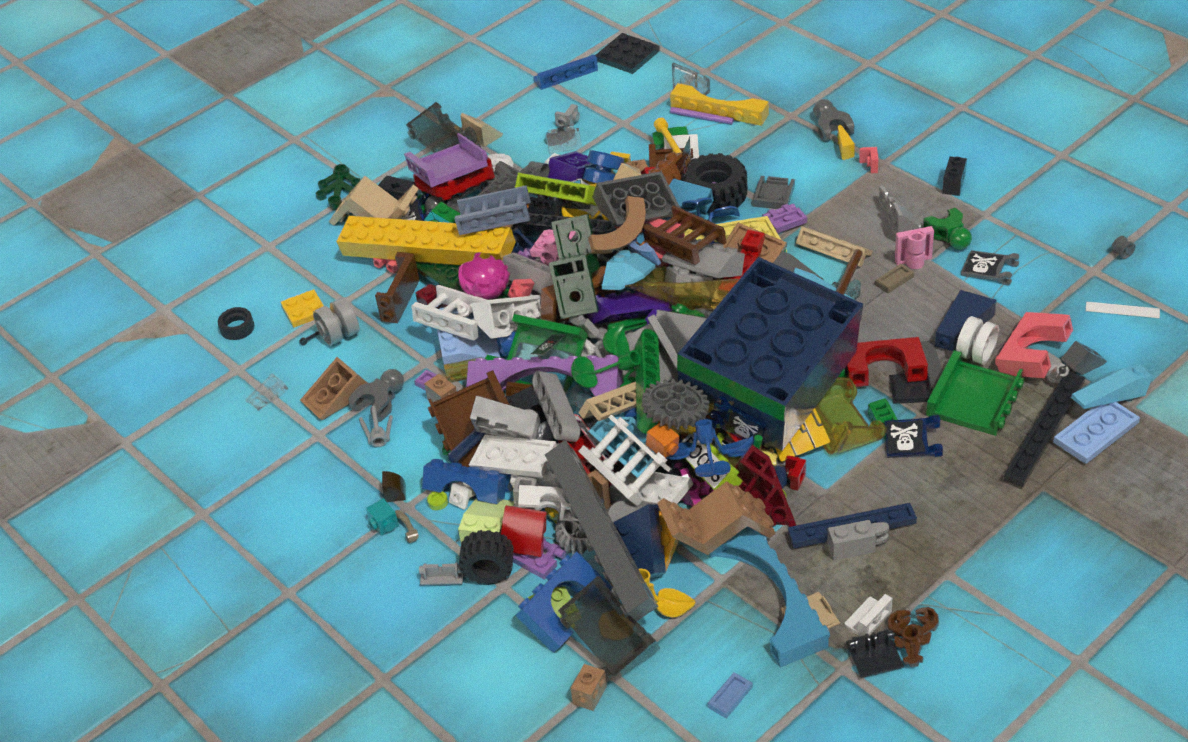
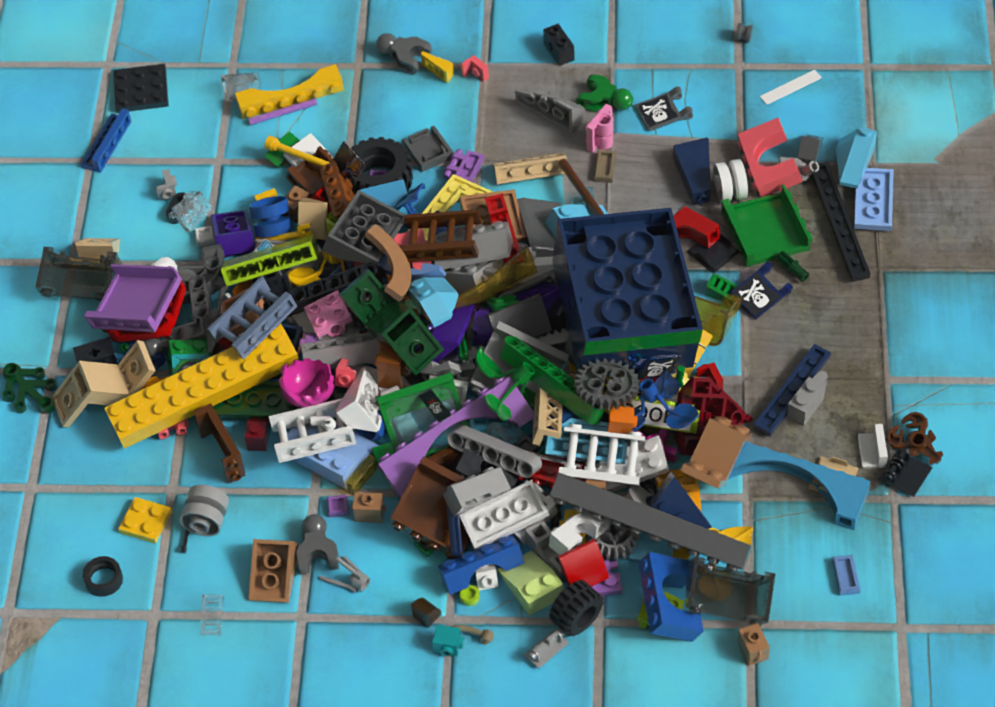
camera: 45 degrees left, 10 degrees up
none -> dark green axle [777,251,810,282]

